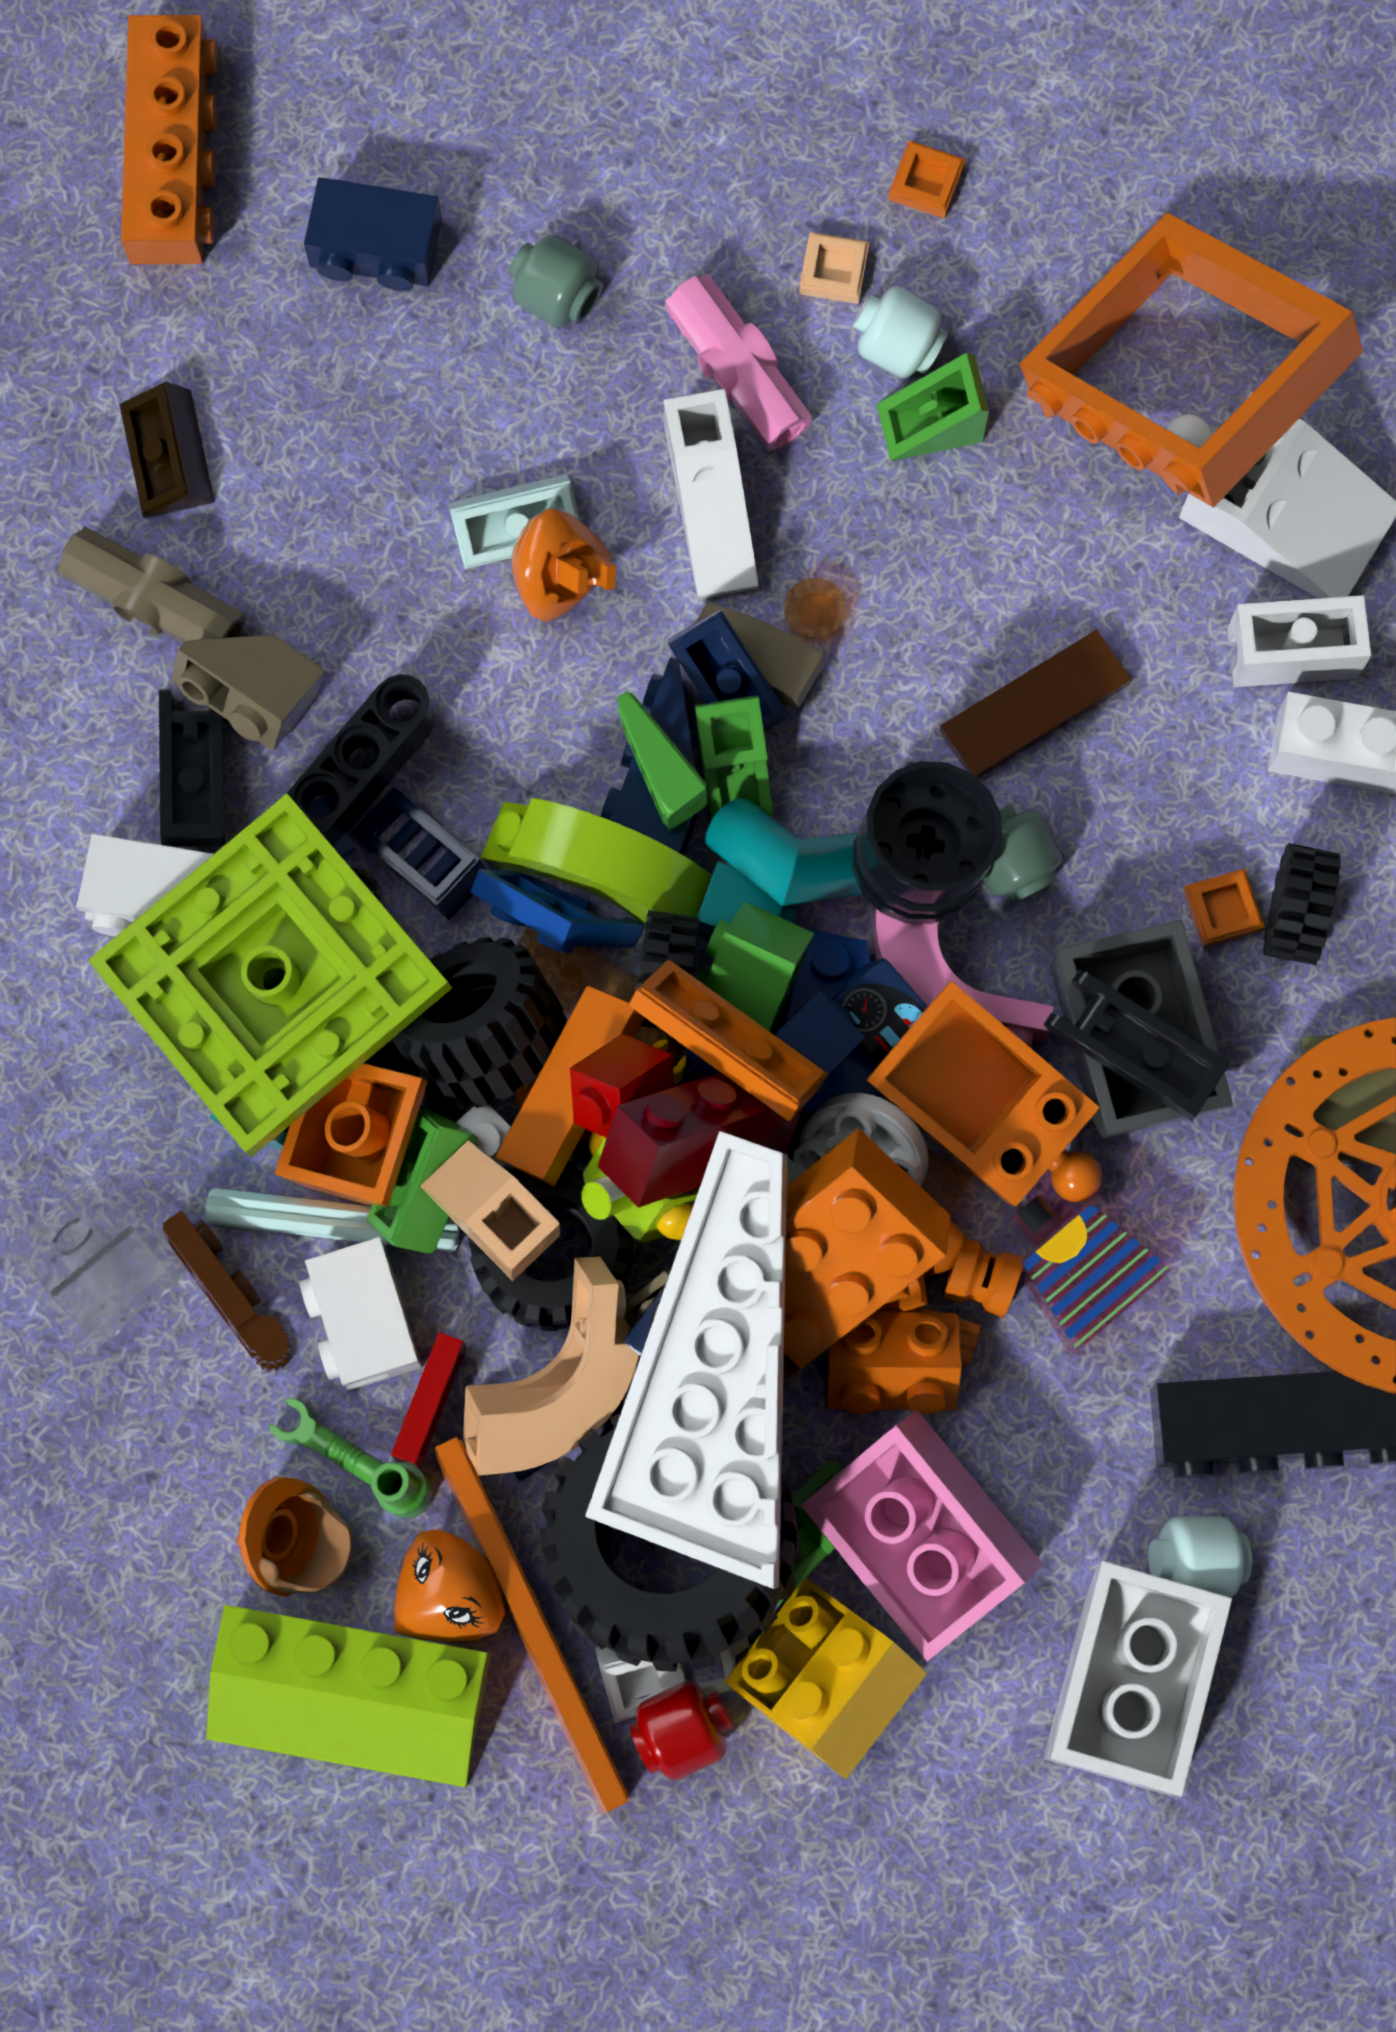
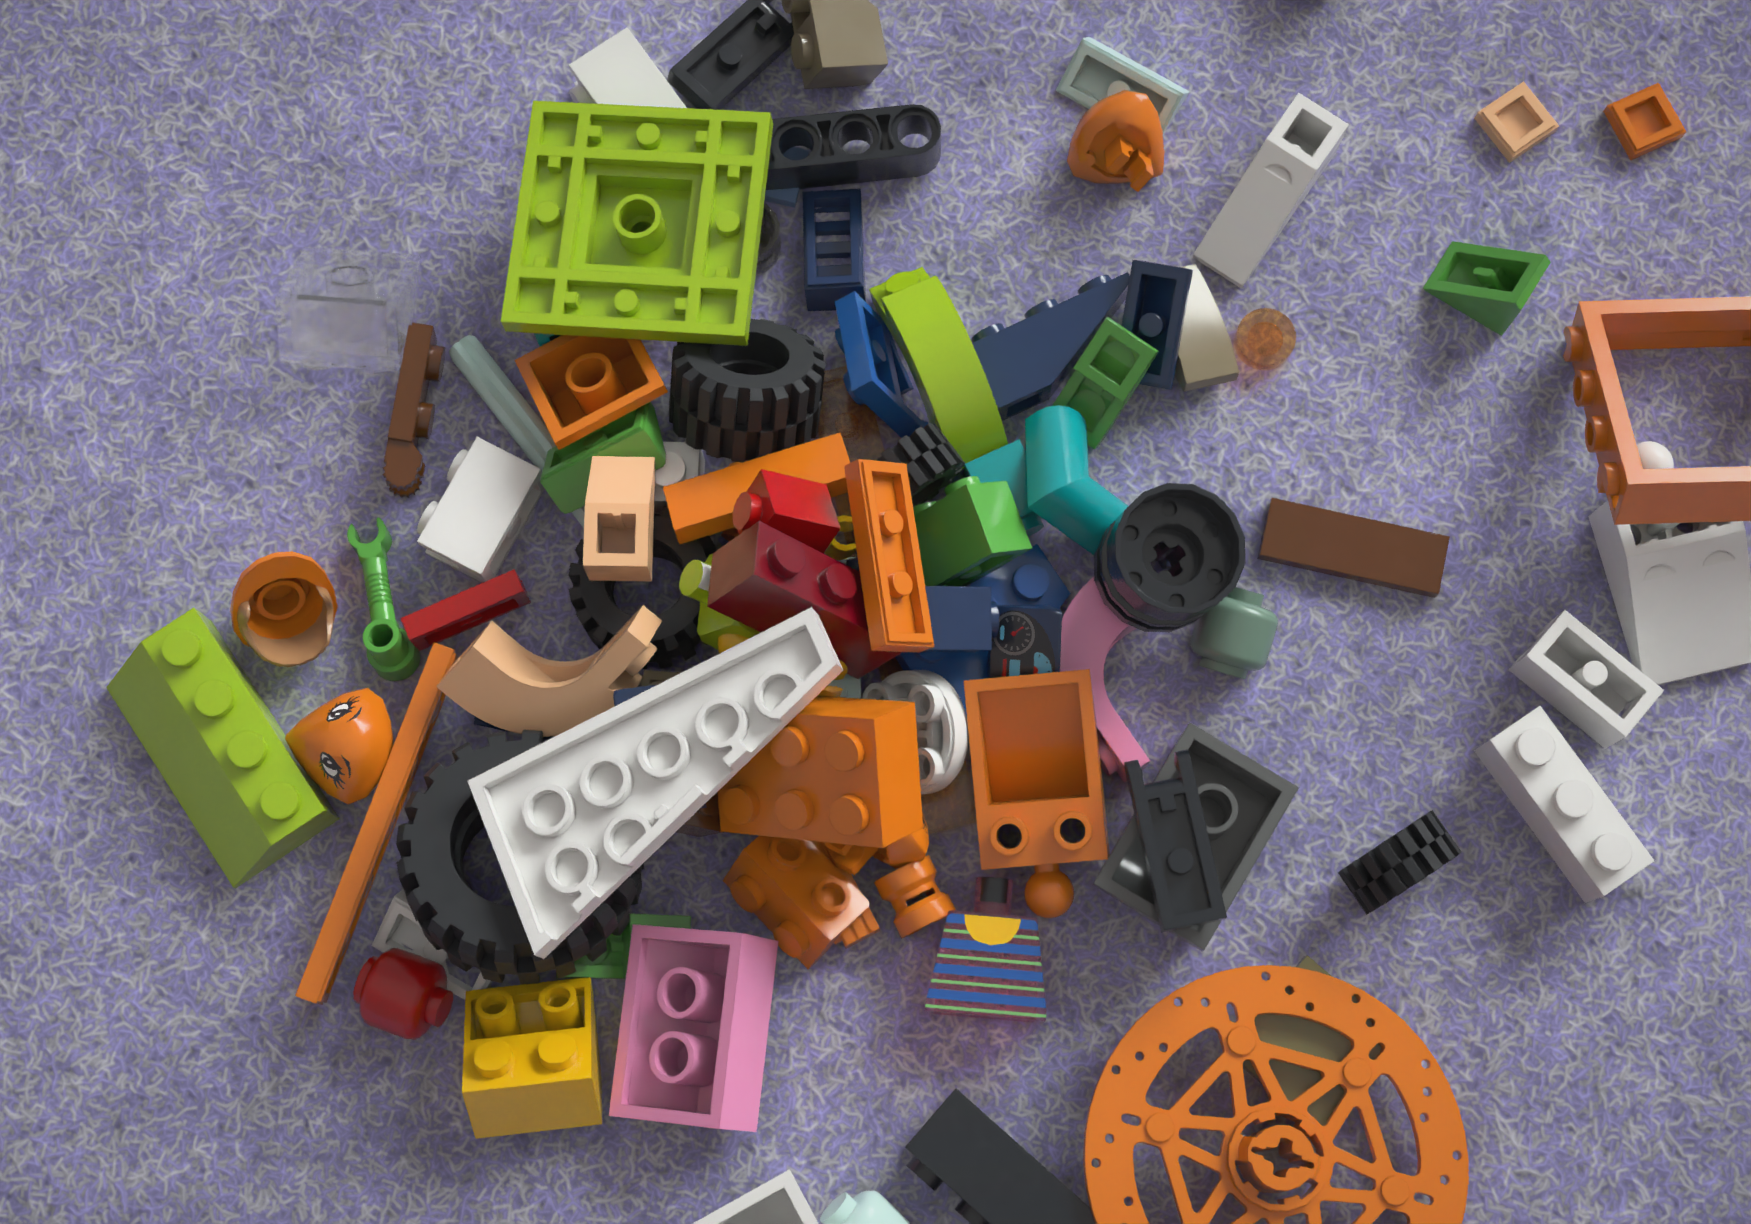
camera: 45 degrees right, 0 degrees up
bright green slope [617,691,708,832] -> none
bright pink piece [665,274,812,452] -> none
light aqua head [852,286,948,379] -> none
orange tile [1183,868,1265,948] -> none

